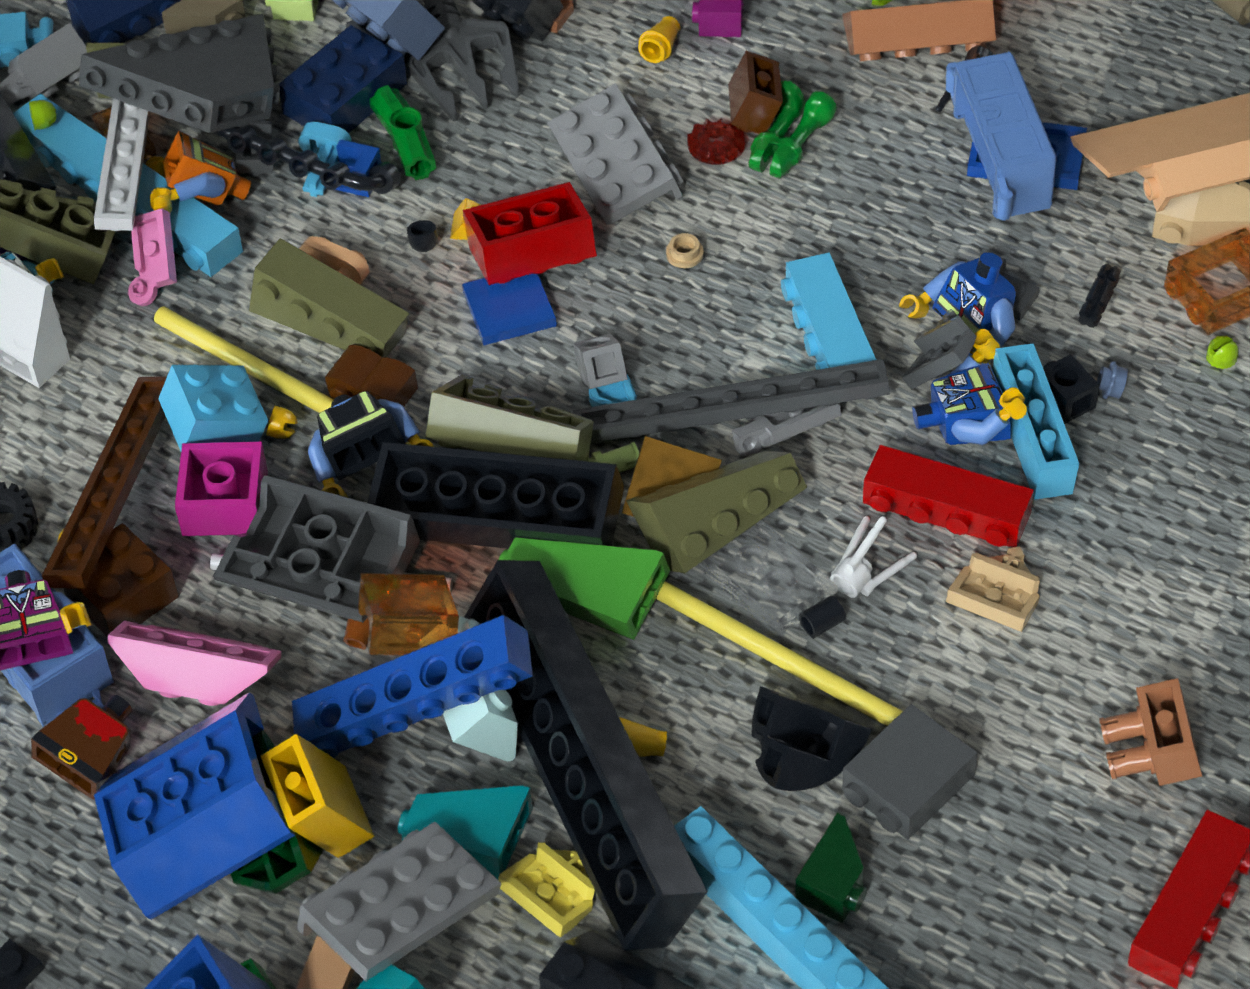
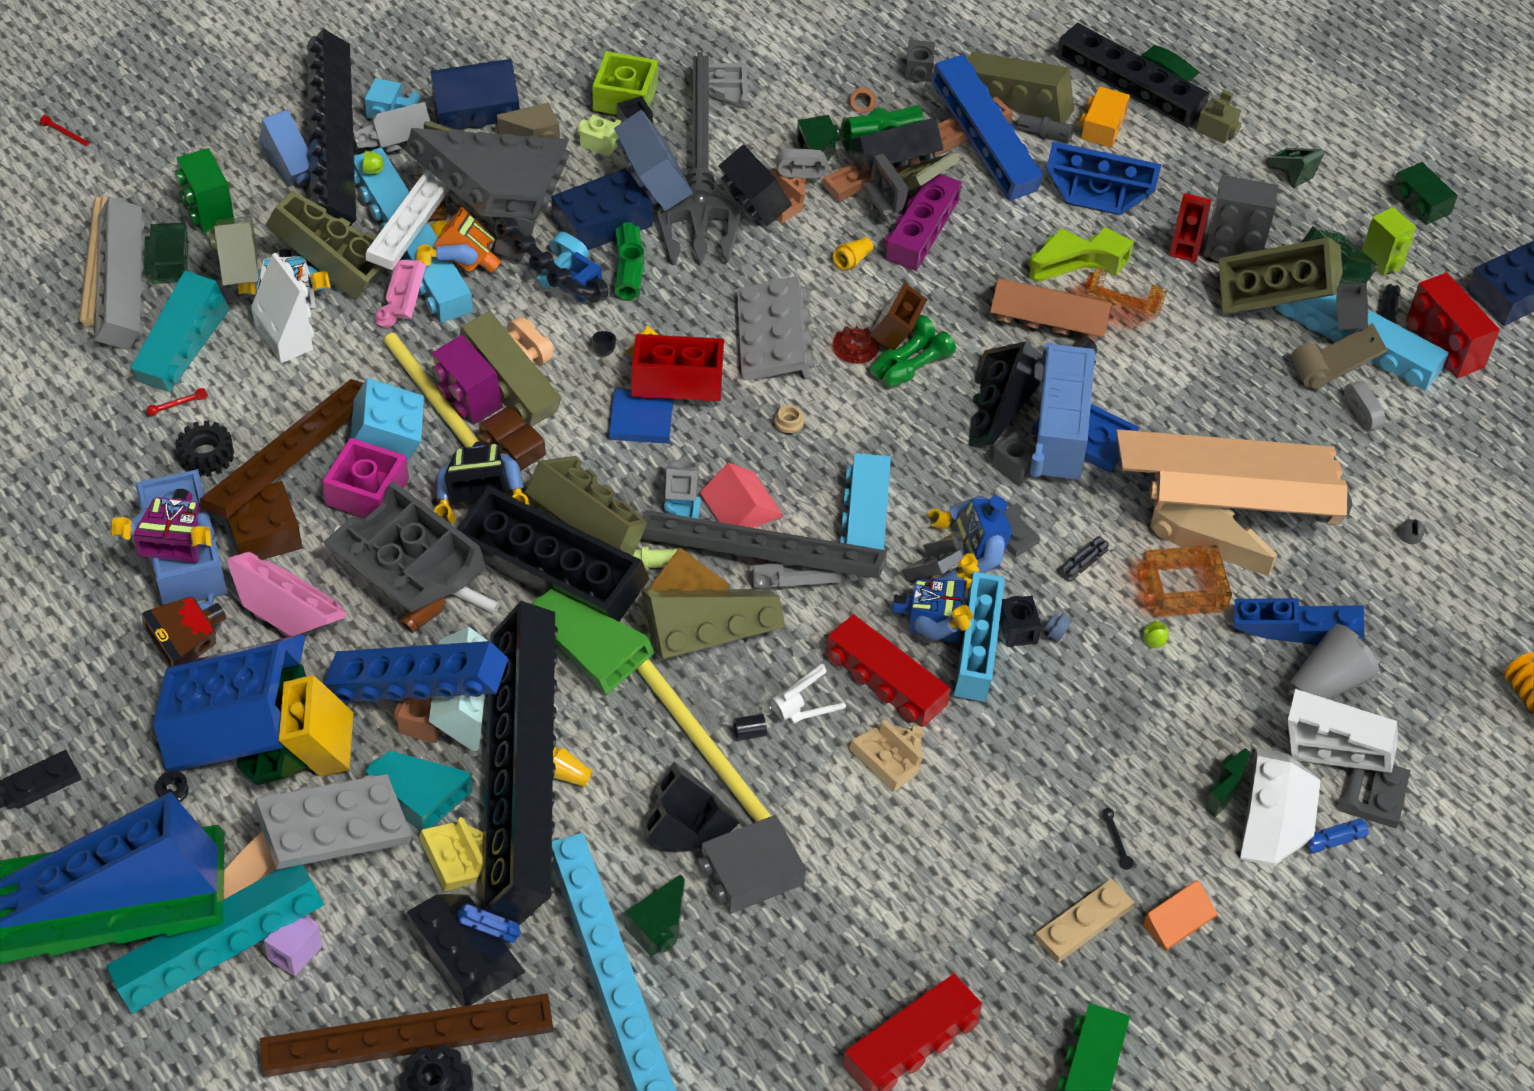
camera: 15 degrees right, 0 degrees up
yellow hinge [266,405,298,439] -> none
clear orange panel [358,573,459,655] -> none
nougat brick [1099,678,1202,786] -> none
none -> black bush [156,771,189,802]
none -> nougat brick [394,697,442,744]
none -> magenta brick [432,334,503,425]
none -> blue axle [457,904,521,943]
none -> coral slope [700,463,783,528]
none -> black wedge [969,341,1044,447]
none -> dark grey brick [992,432,1036,486]

